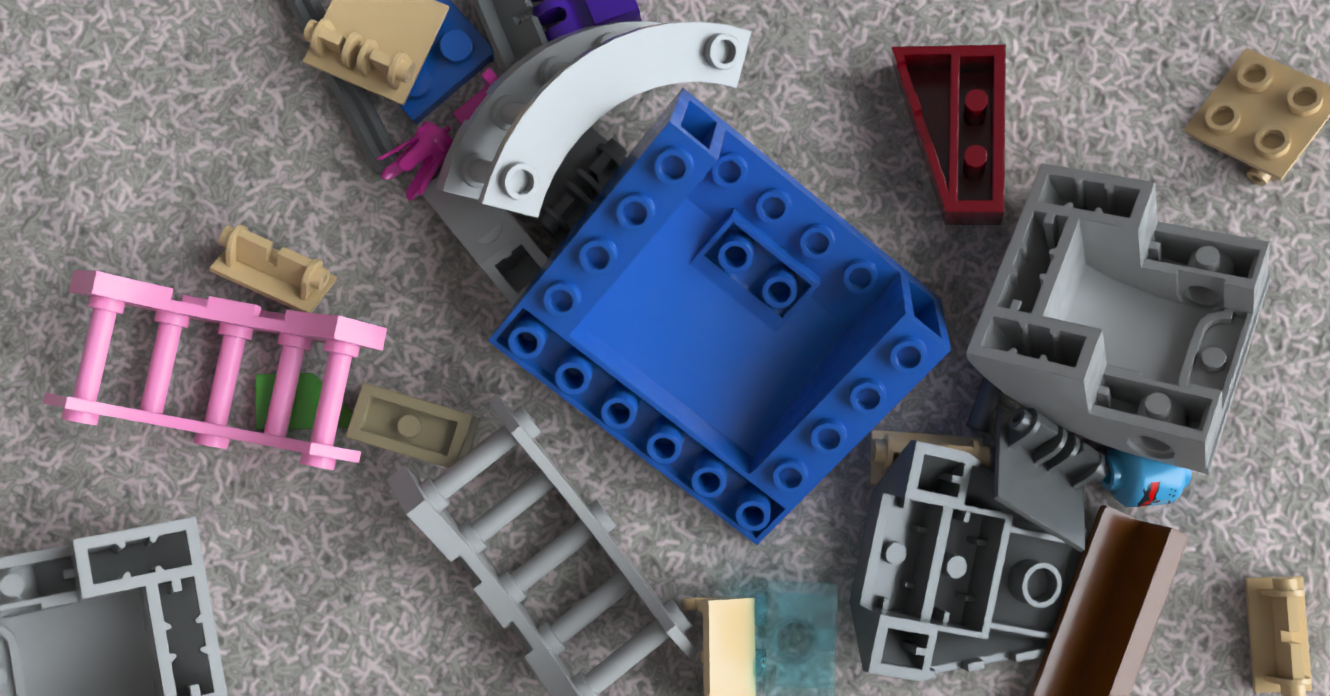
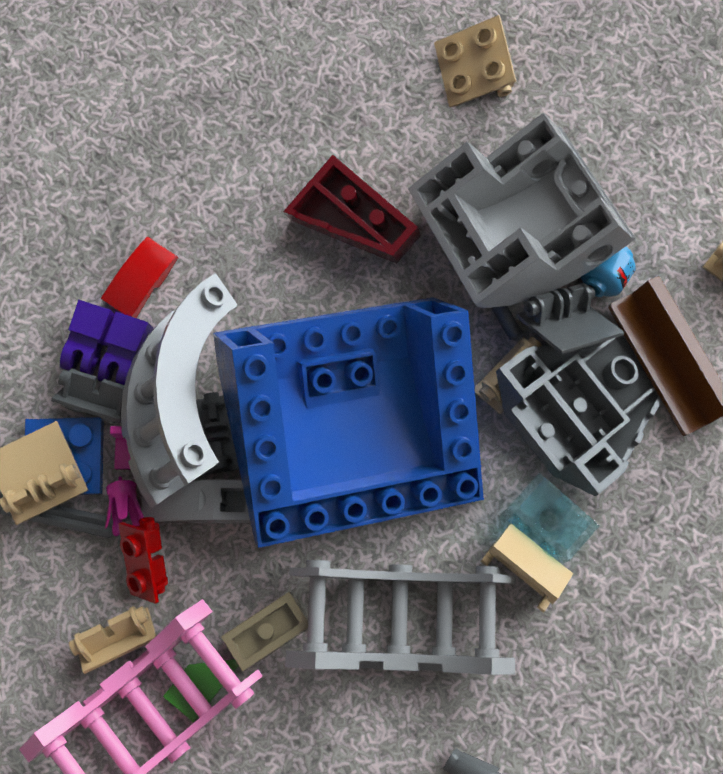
camera: 50 degrees left, 5 degrees down
none -> red hinge [118,517,168,604]

